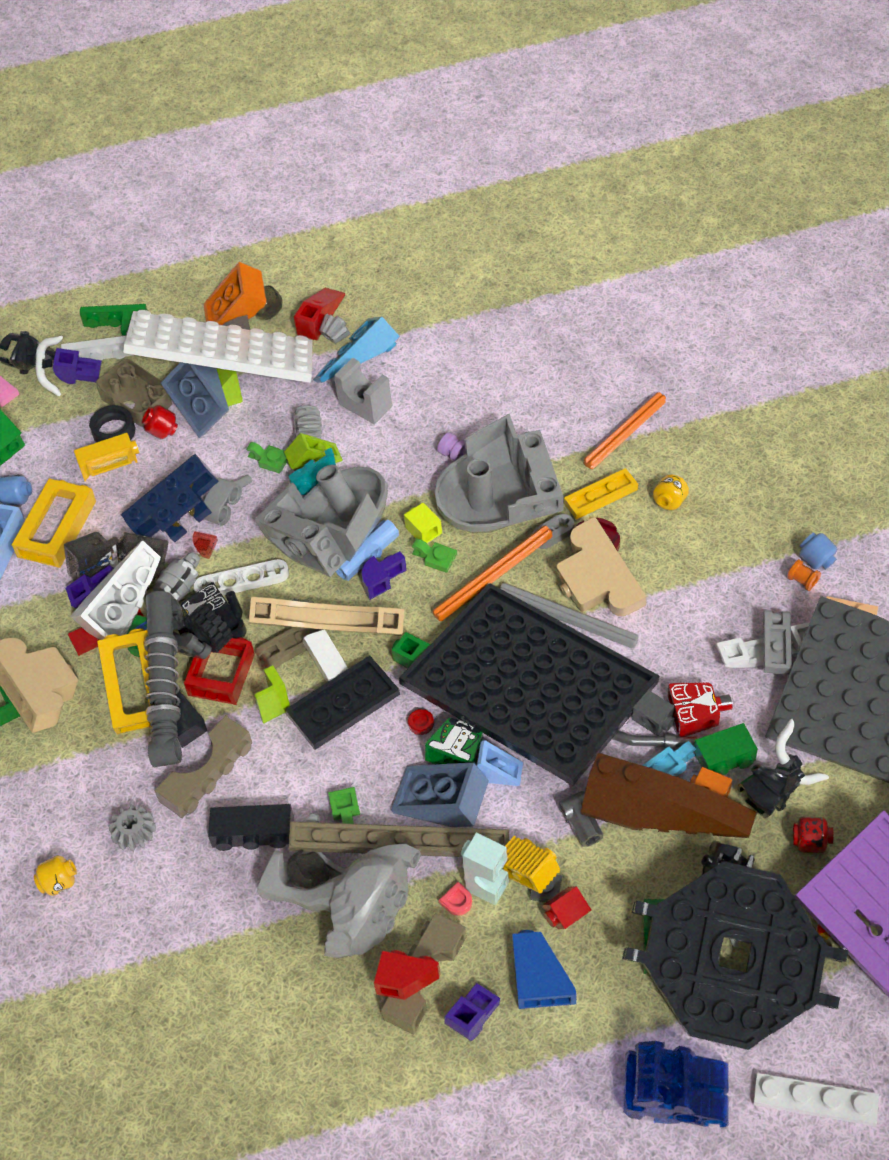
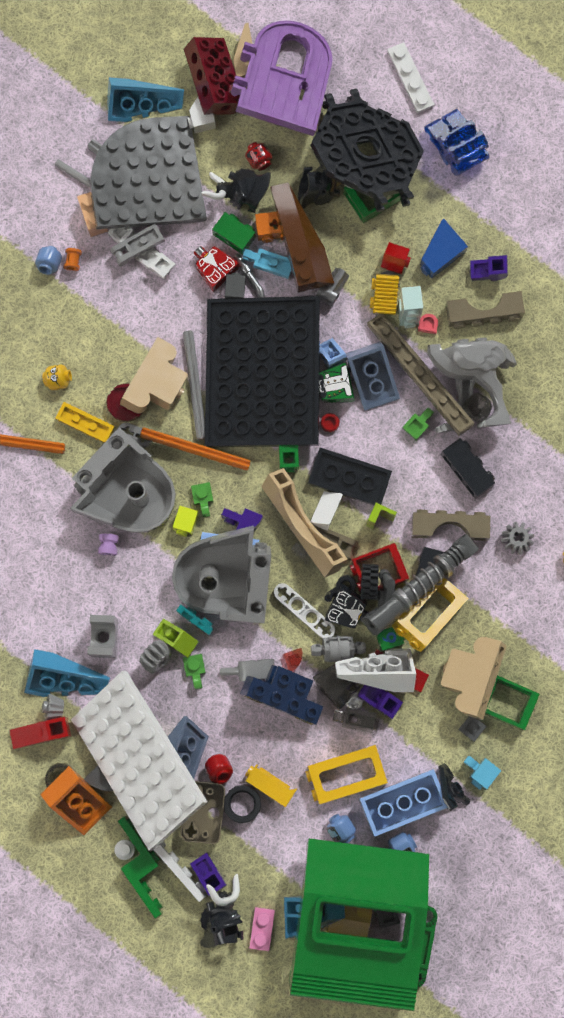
camera: 130 degrees left, 25 degrees up
red slope [374,950,441,1000] -> none

